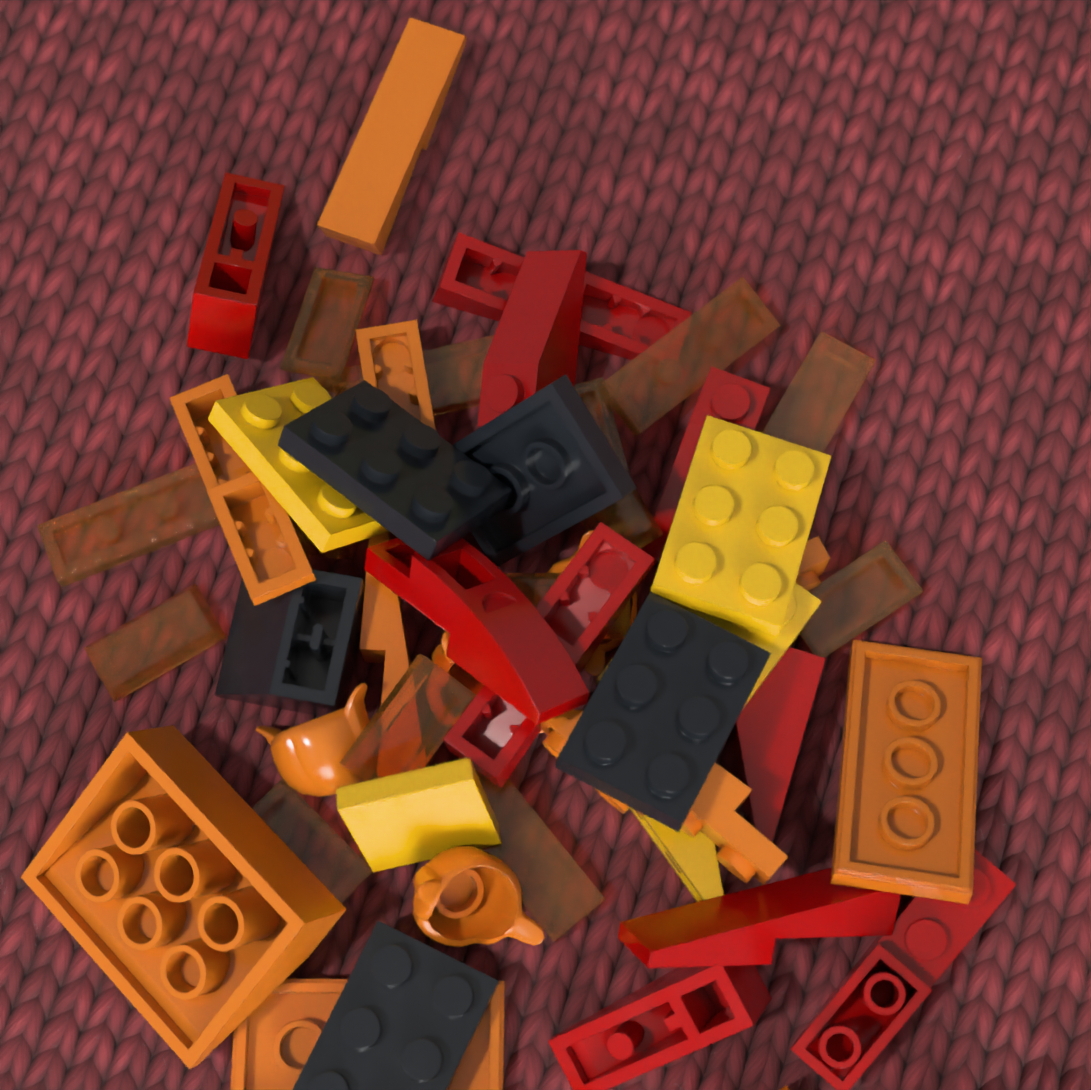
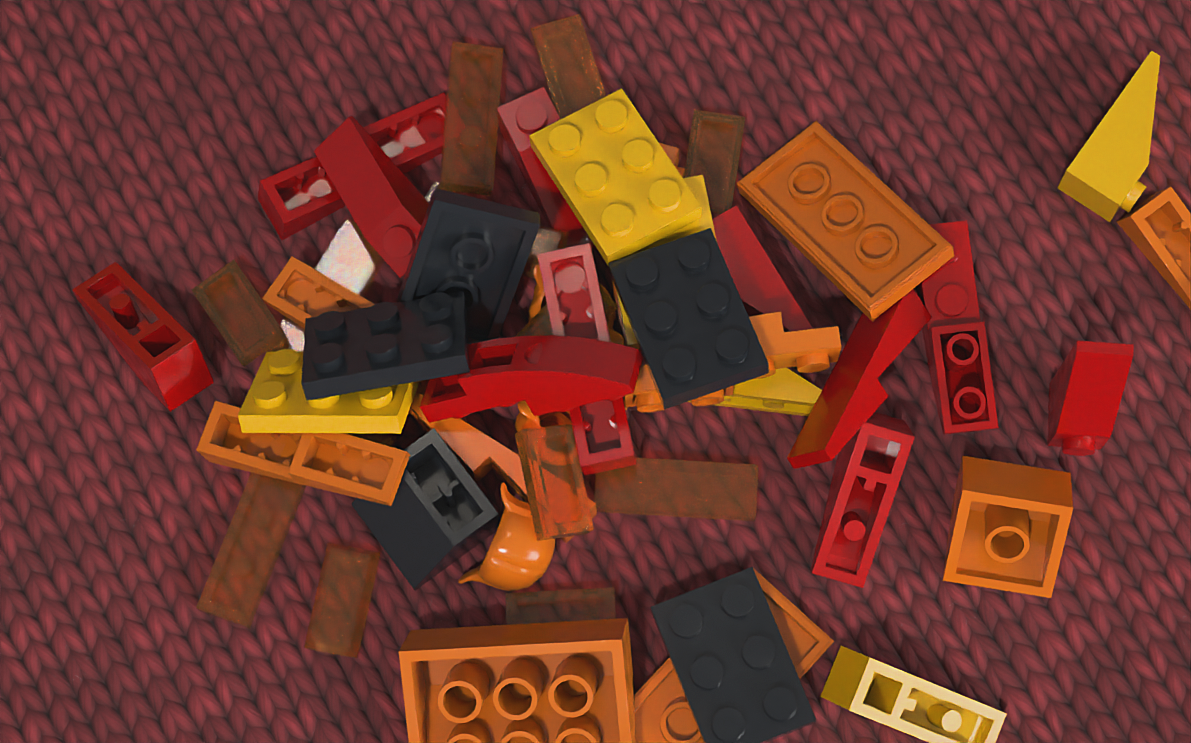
camera: 45 degrees left, 0 degrees up
orange slope [317,17,467,256] -> none
yellow tile [336,758,502,872] -> none
orange hair [413,846,545,947] -> none

